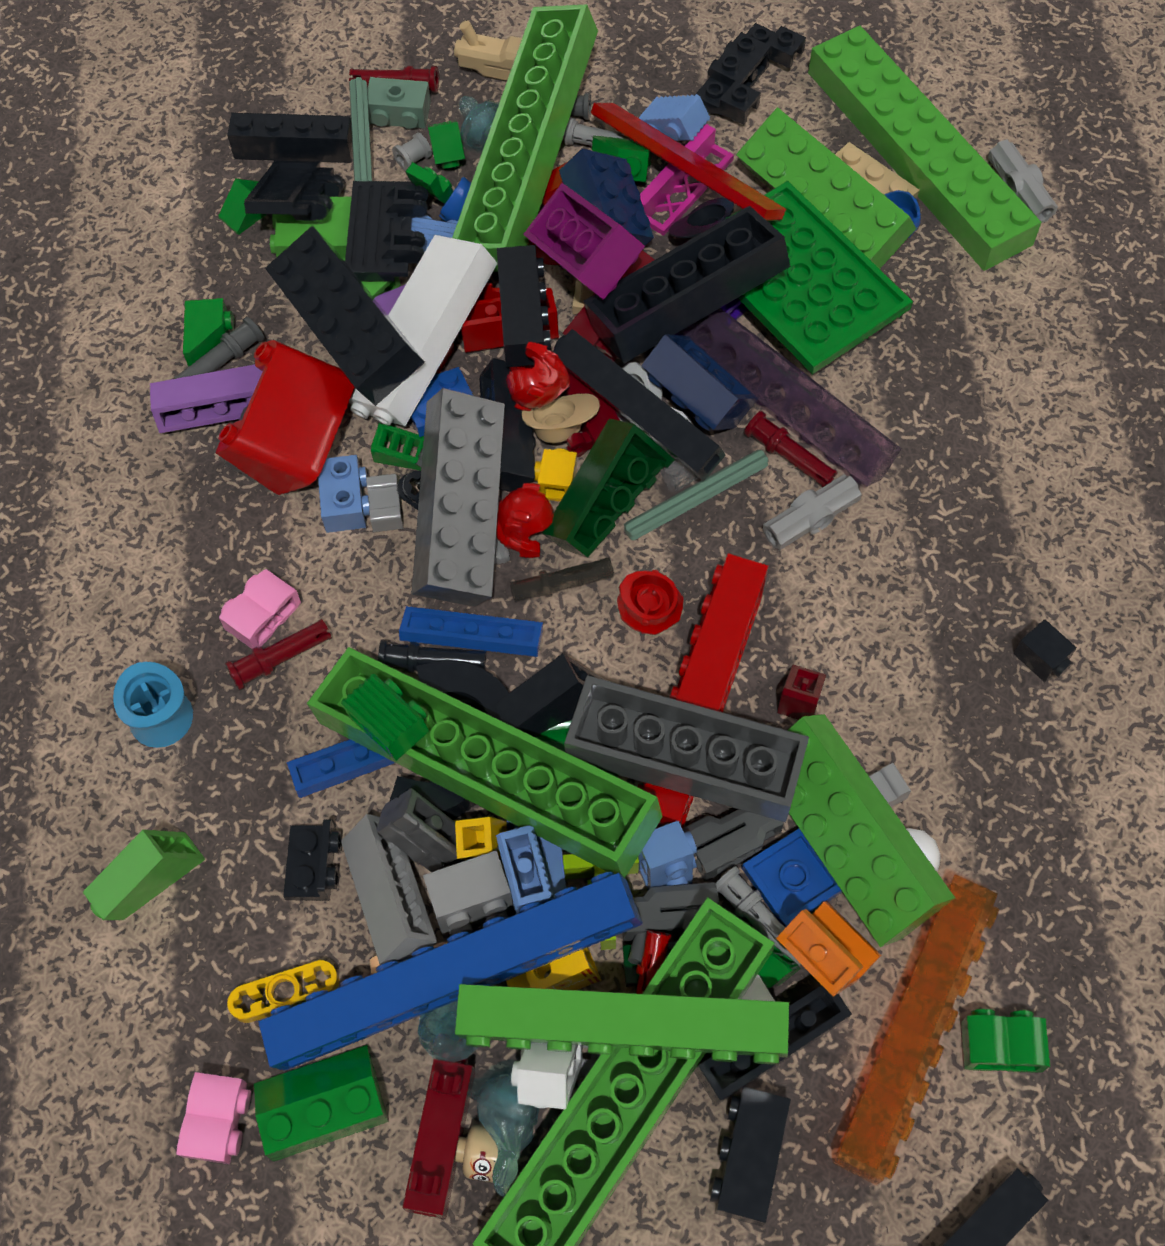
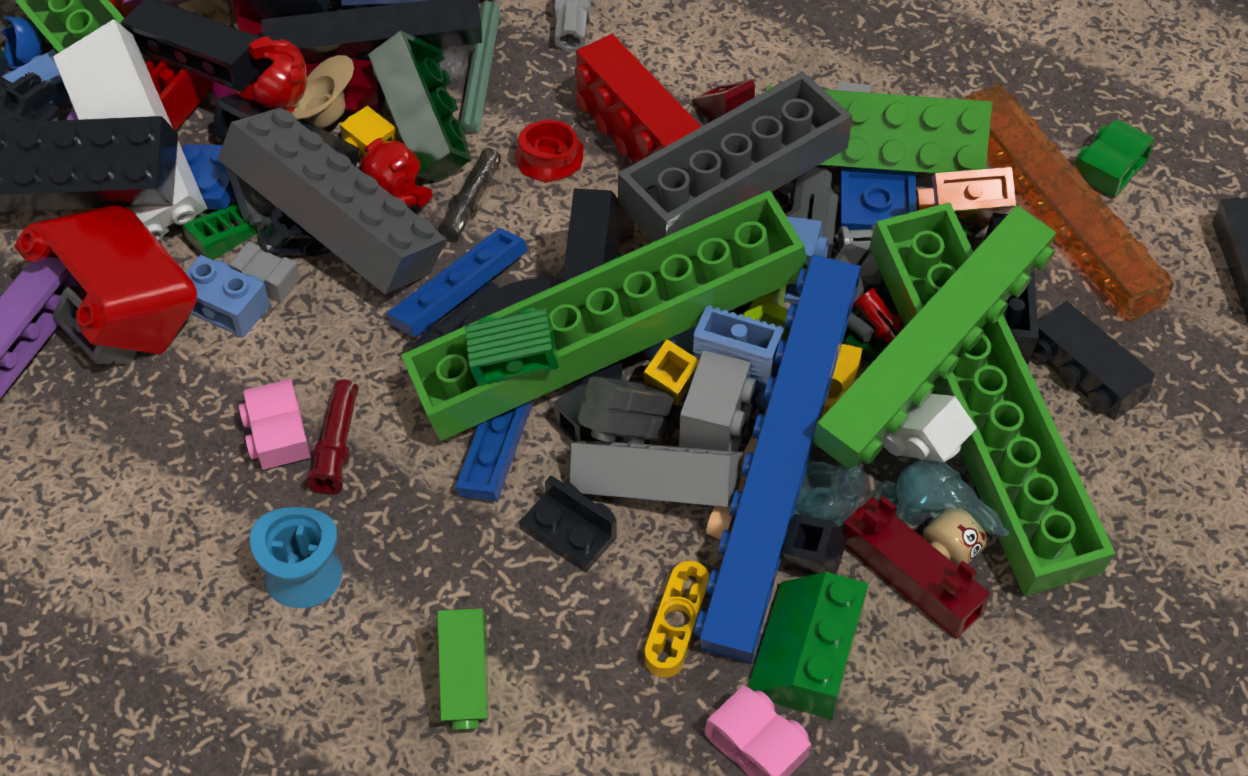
camera: 55 degrees left, 10 degrees down
none -> black brick [782,514,847,575]

